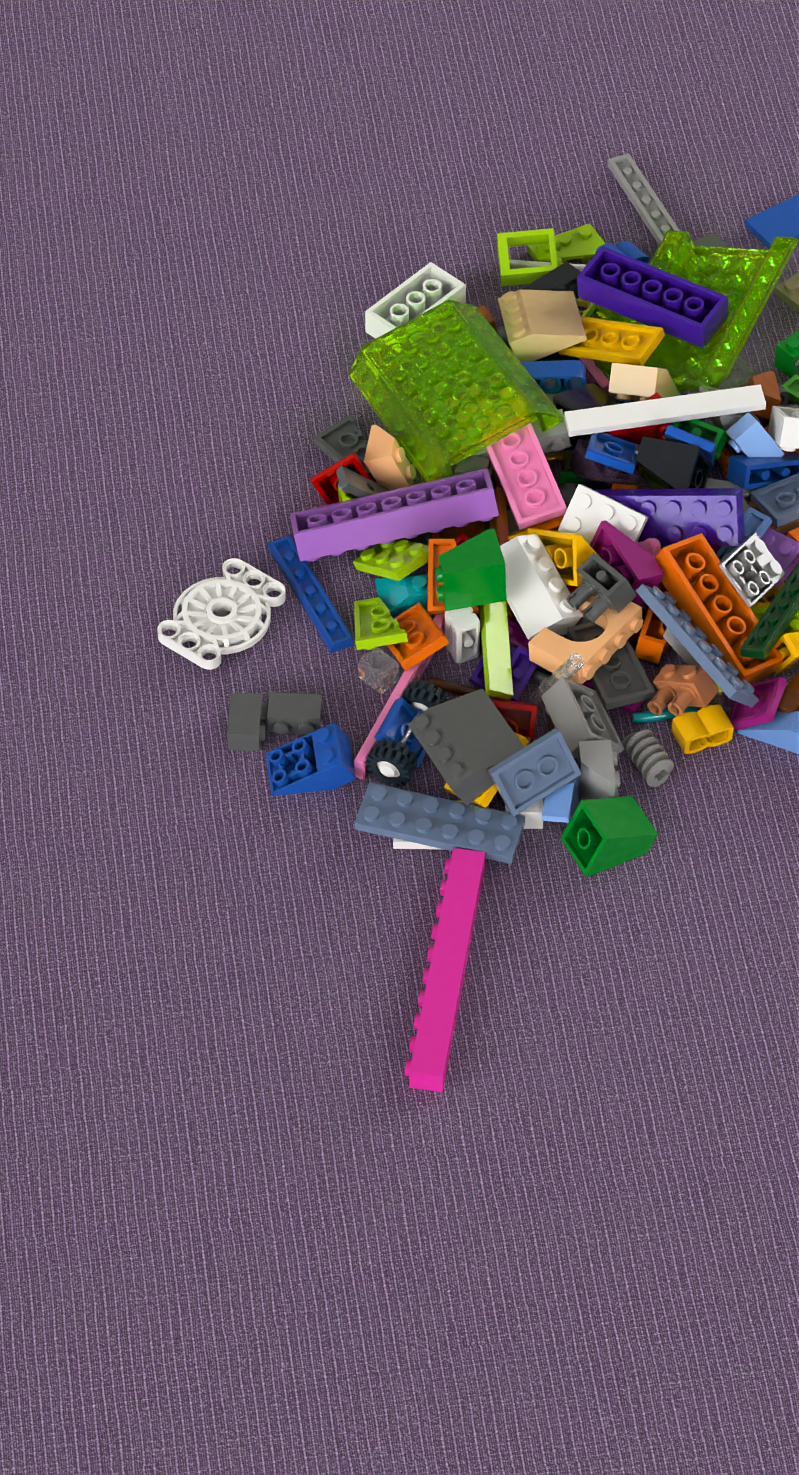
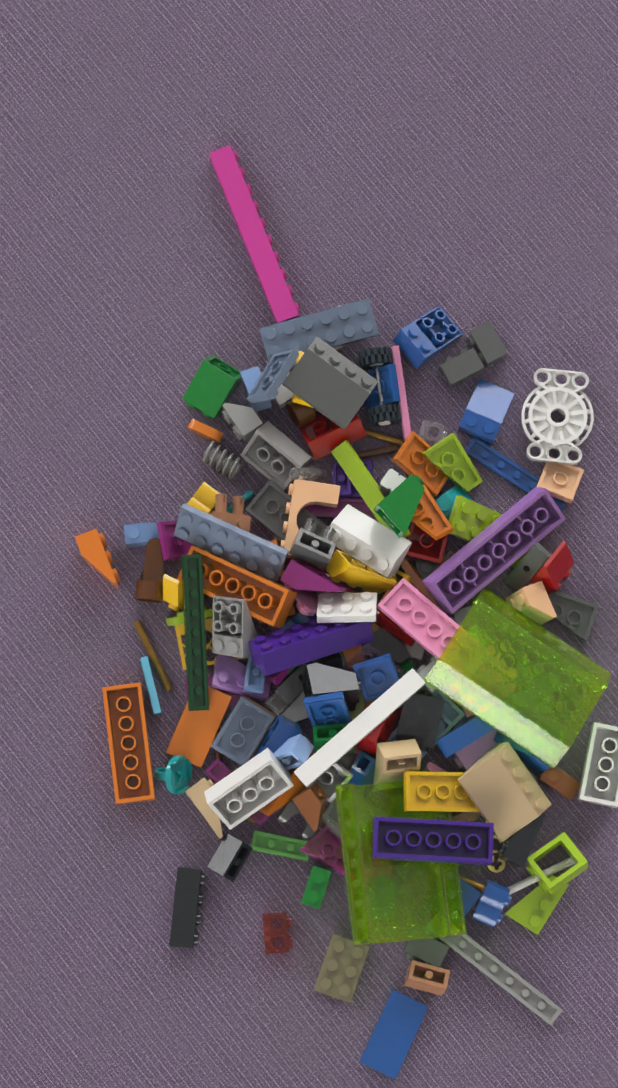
camera: 150 degrees right, 30 degrees up
none -> orange beam [187,419,224,443]
none -> magenta wing [300,824,368,881]
none -> nougat brick [404,960,450,996]
none -> slope [458,379,515,445]
none -> light nougat tile [537,456,584,504]

